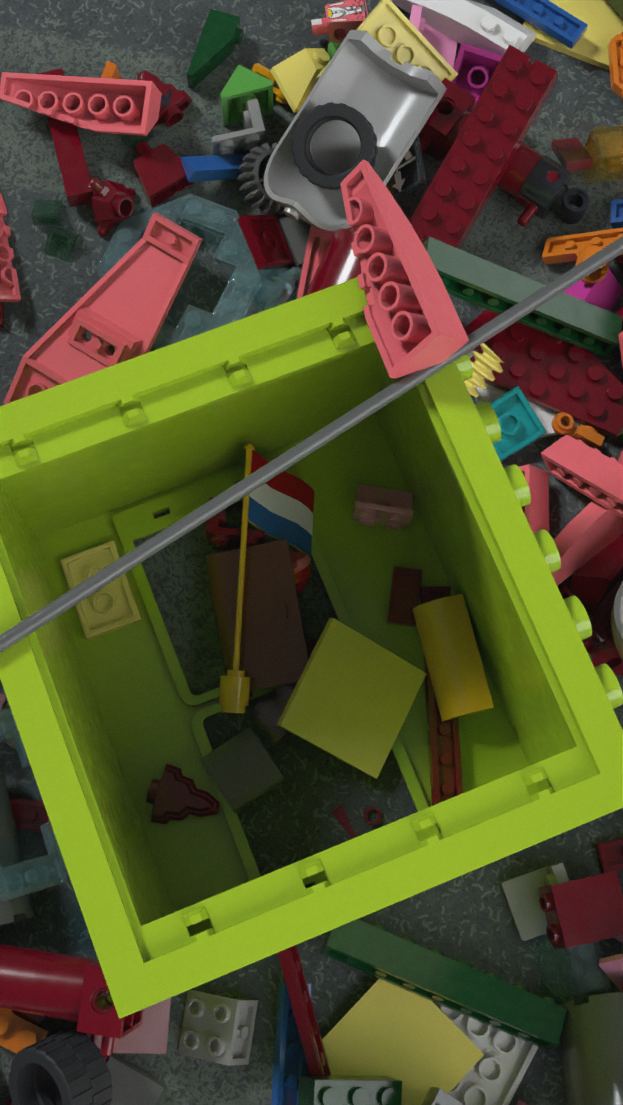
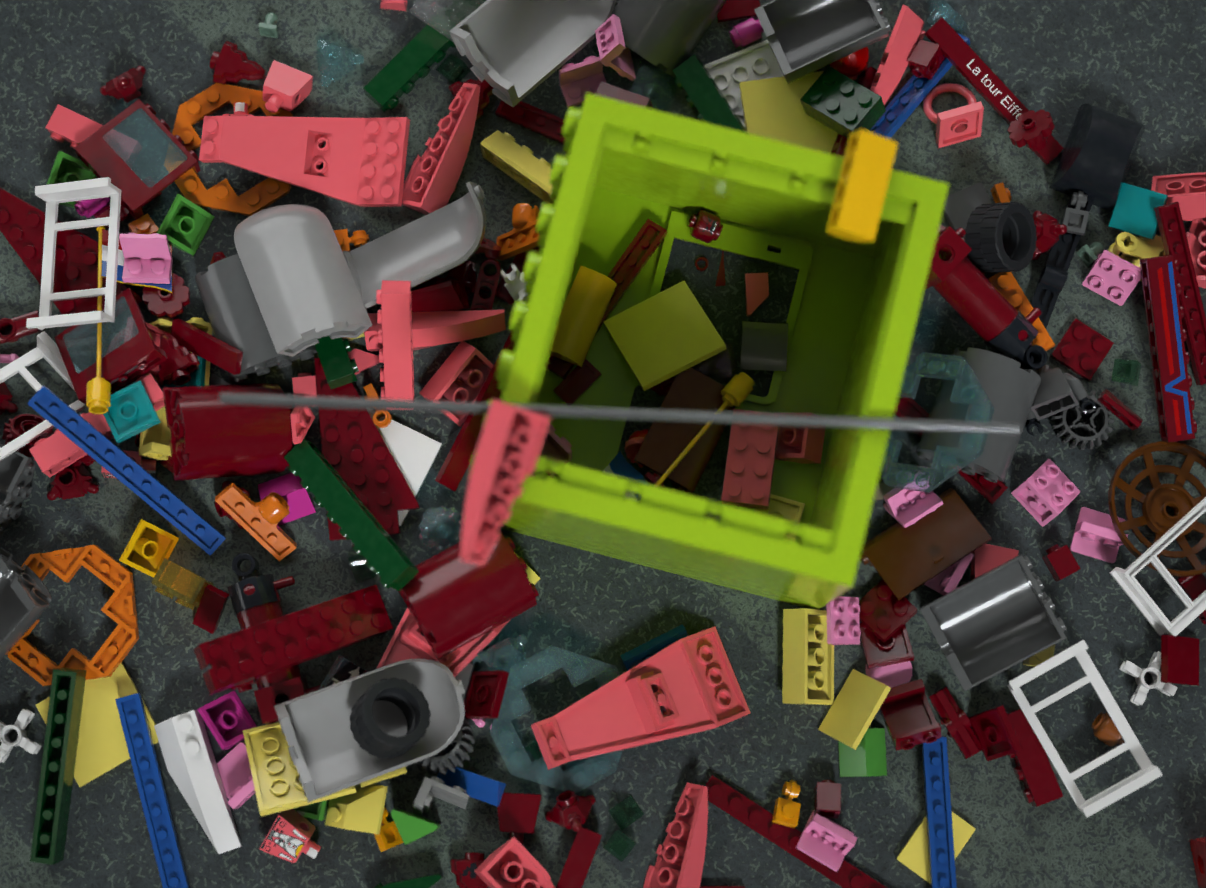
camera: 140 degrees left, 5 degrees up
dark red rock [146,764,220,824] -> none
light yellow piece [464,343,504,398] -> none
teal tile [490,386,547,462] -> none
none -> coral brick [721,409,780,510]
none -> coral tile [745,273,769,316]
none -> coral slope [774,412,826,464]
none -> yellow brick [826,129,898,242]

